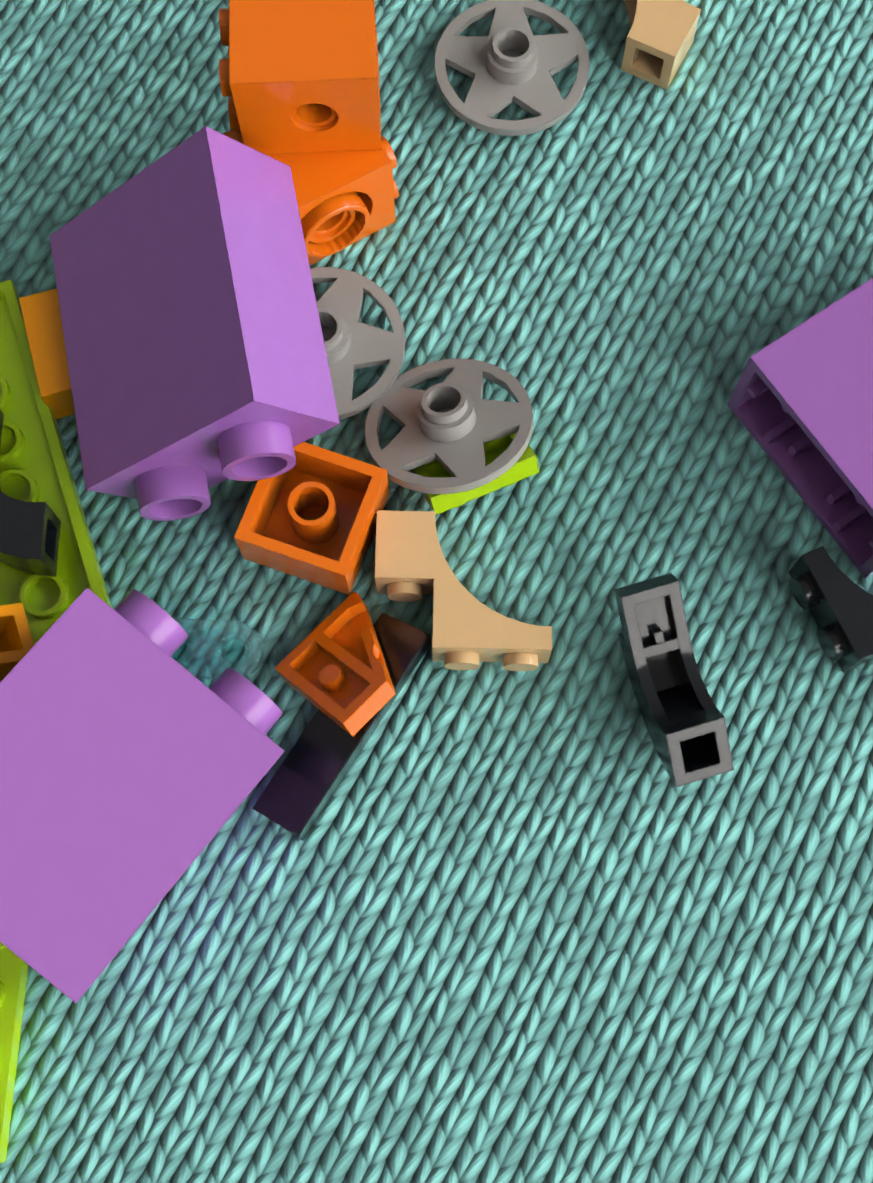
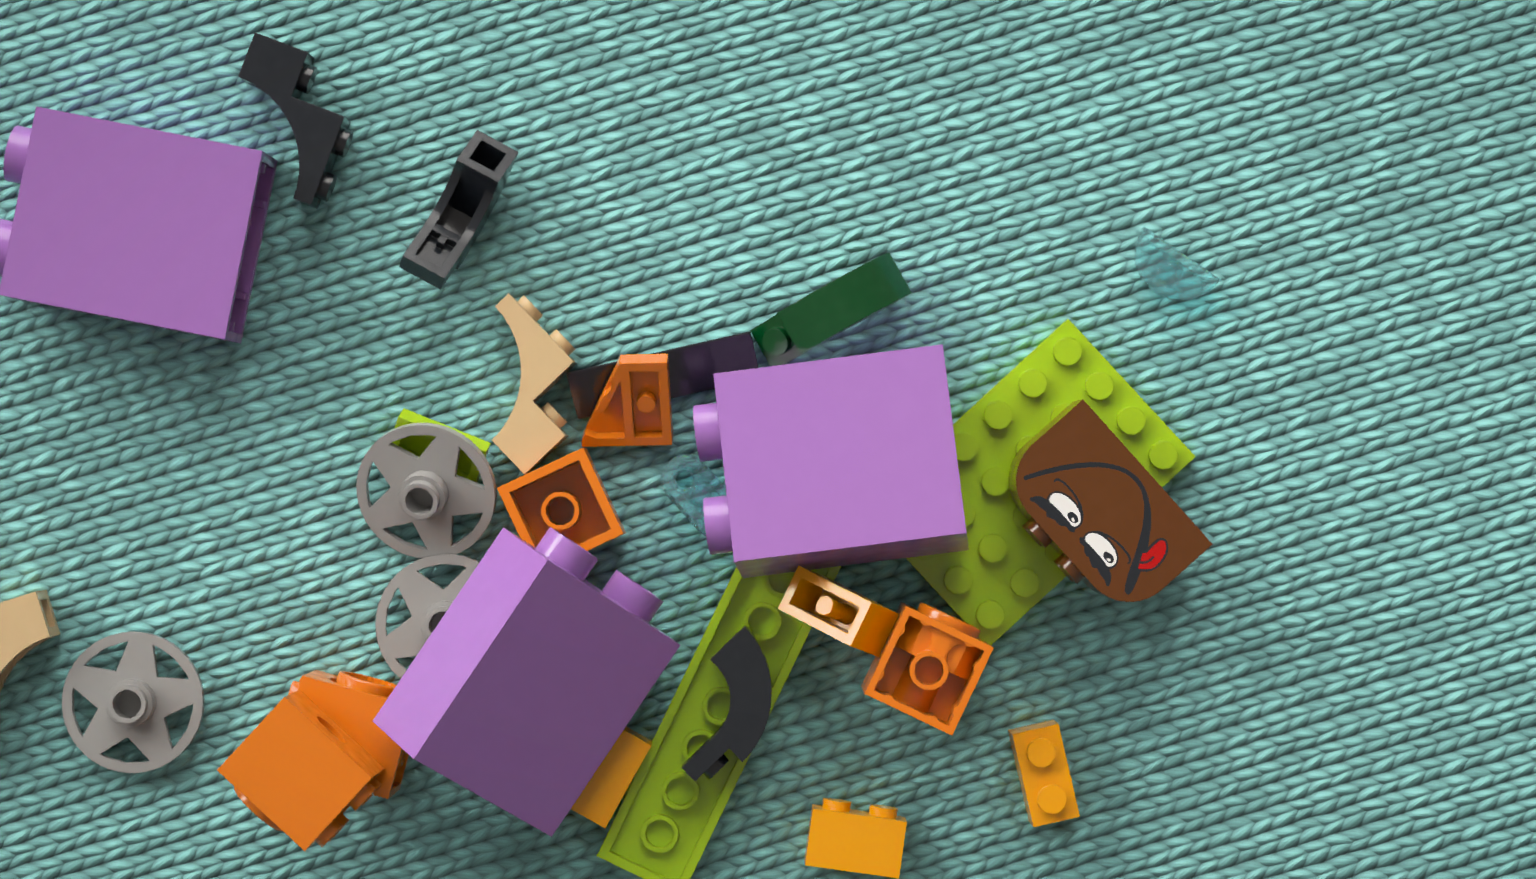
camera: 135 degrees left, 15 degrees up
none -> dark green arch [750,252,912,366]

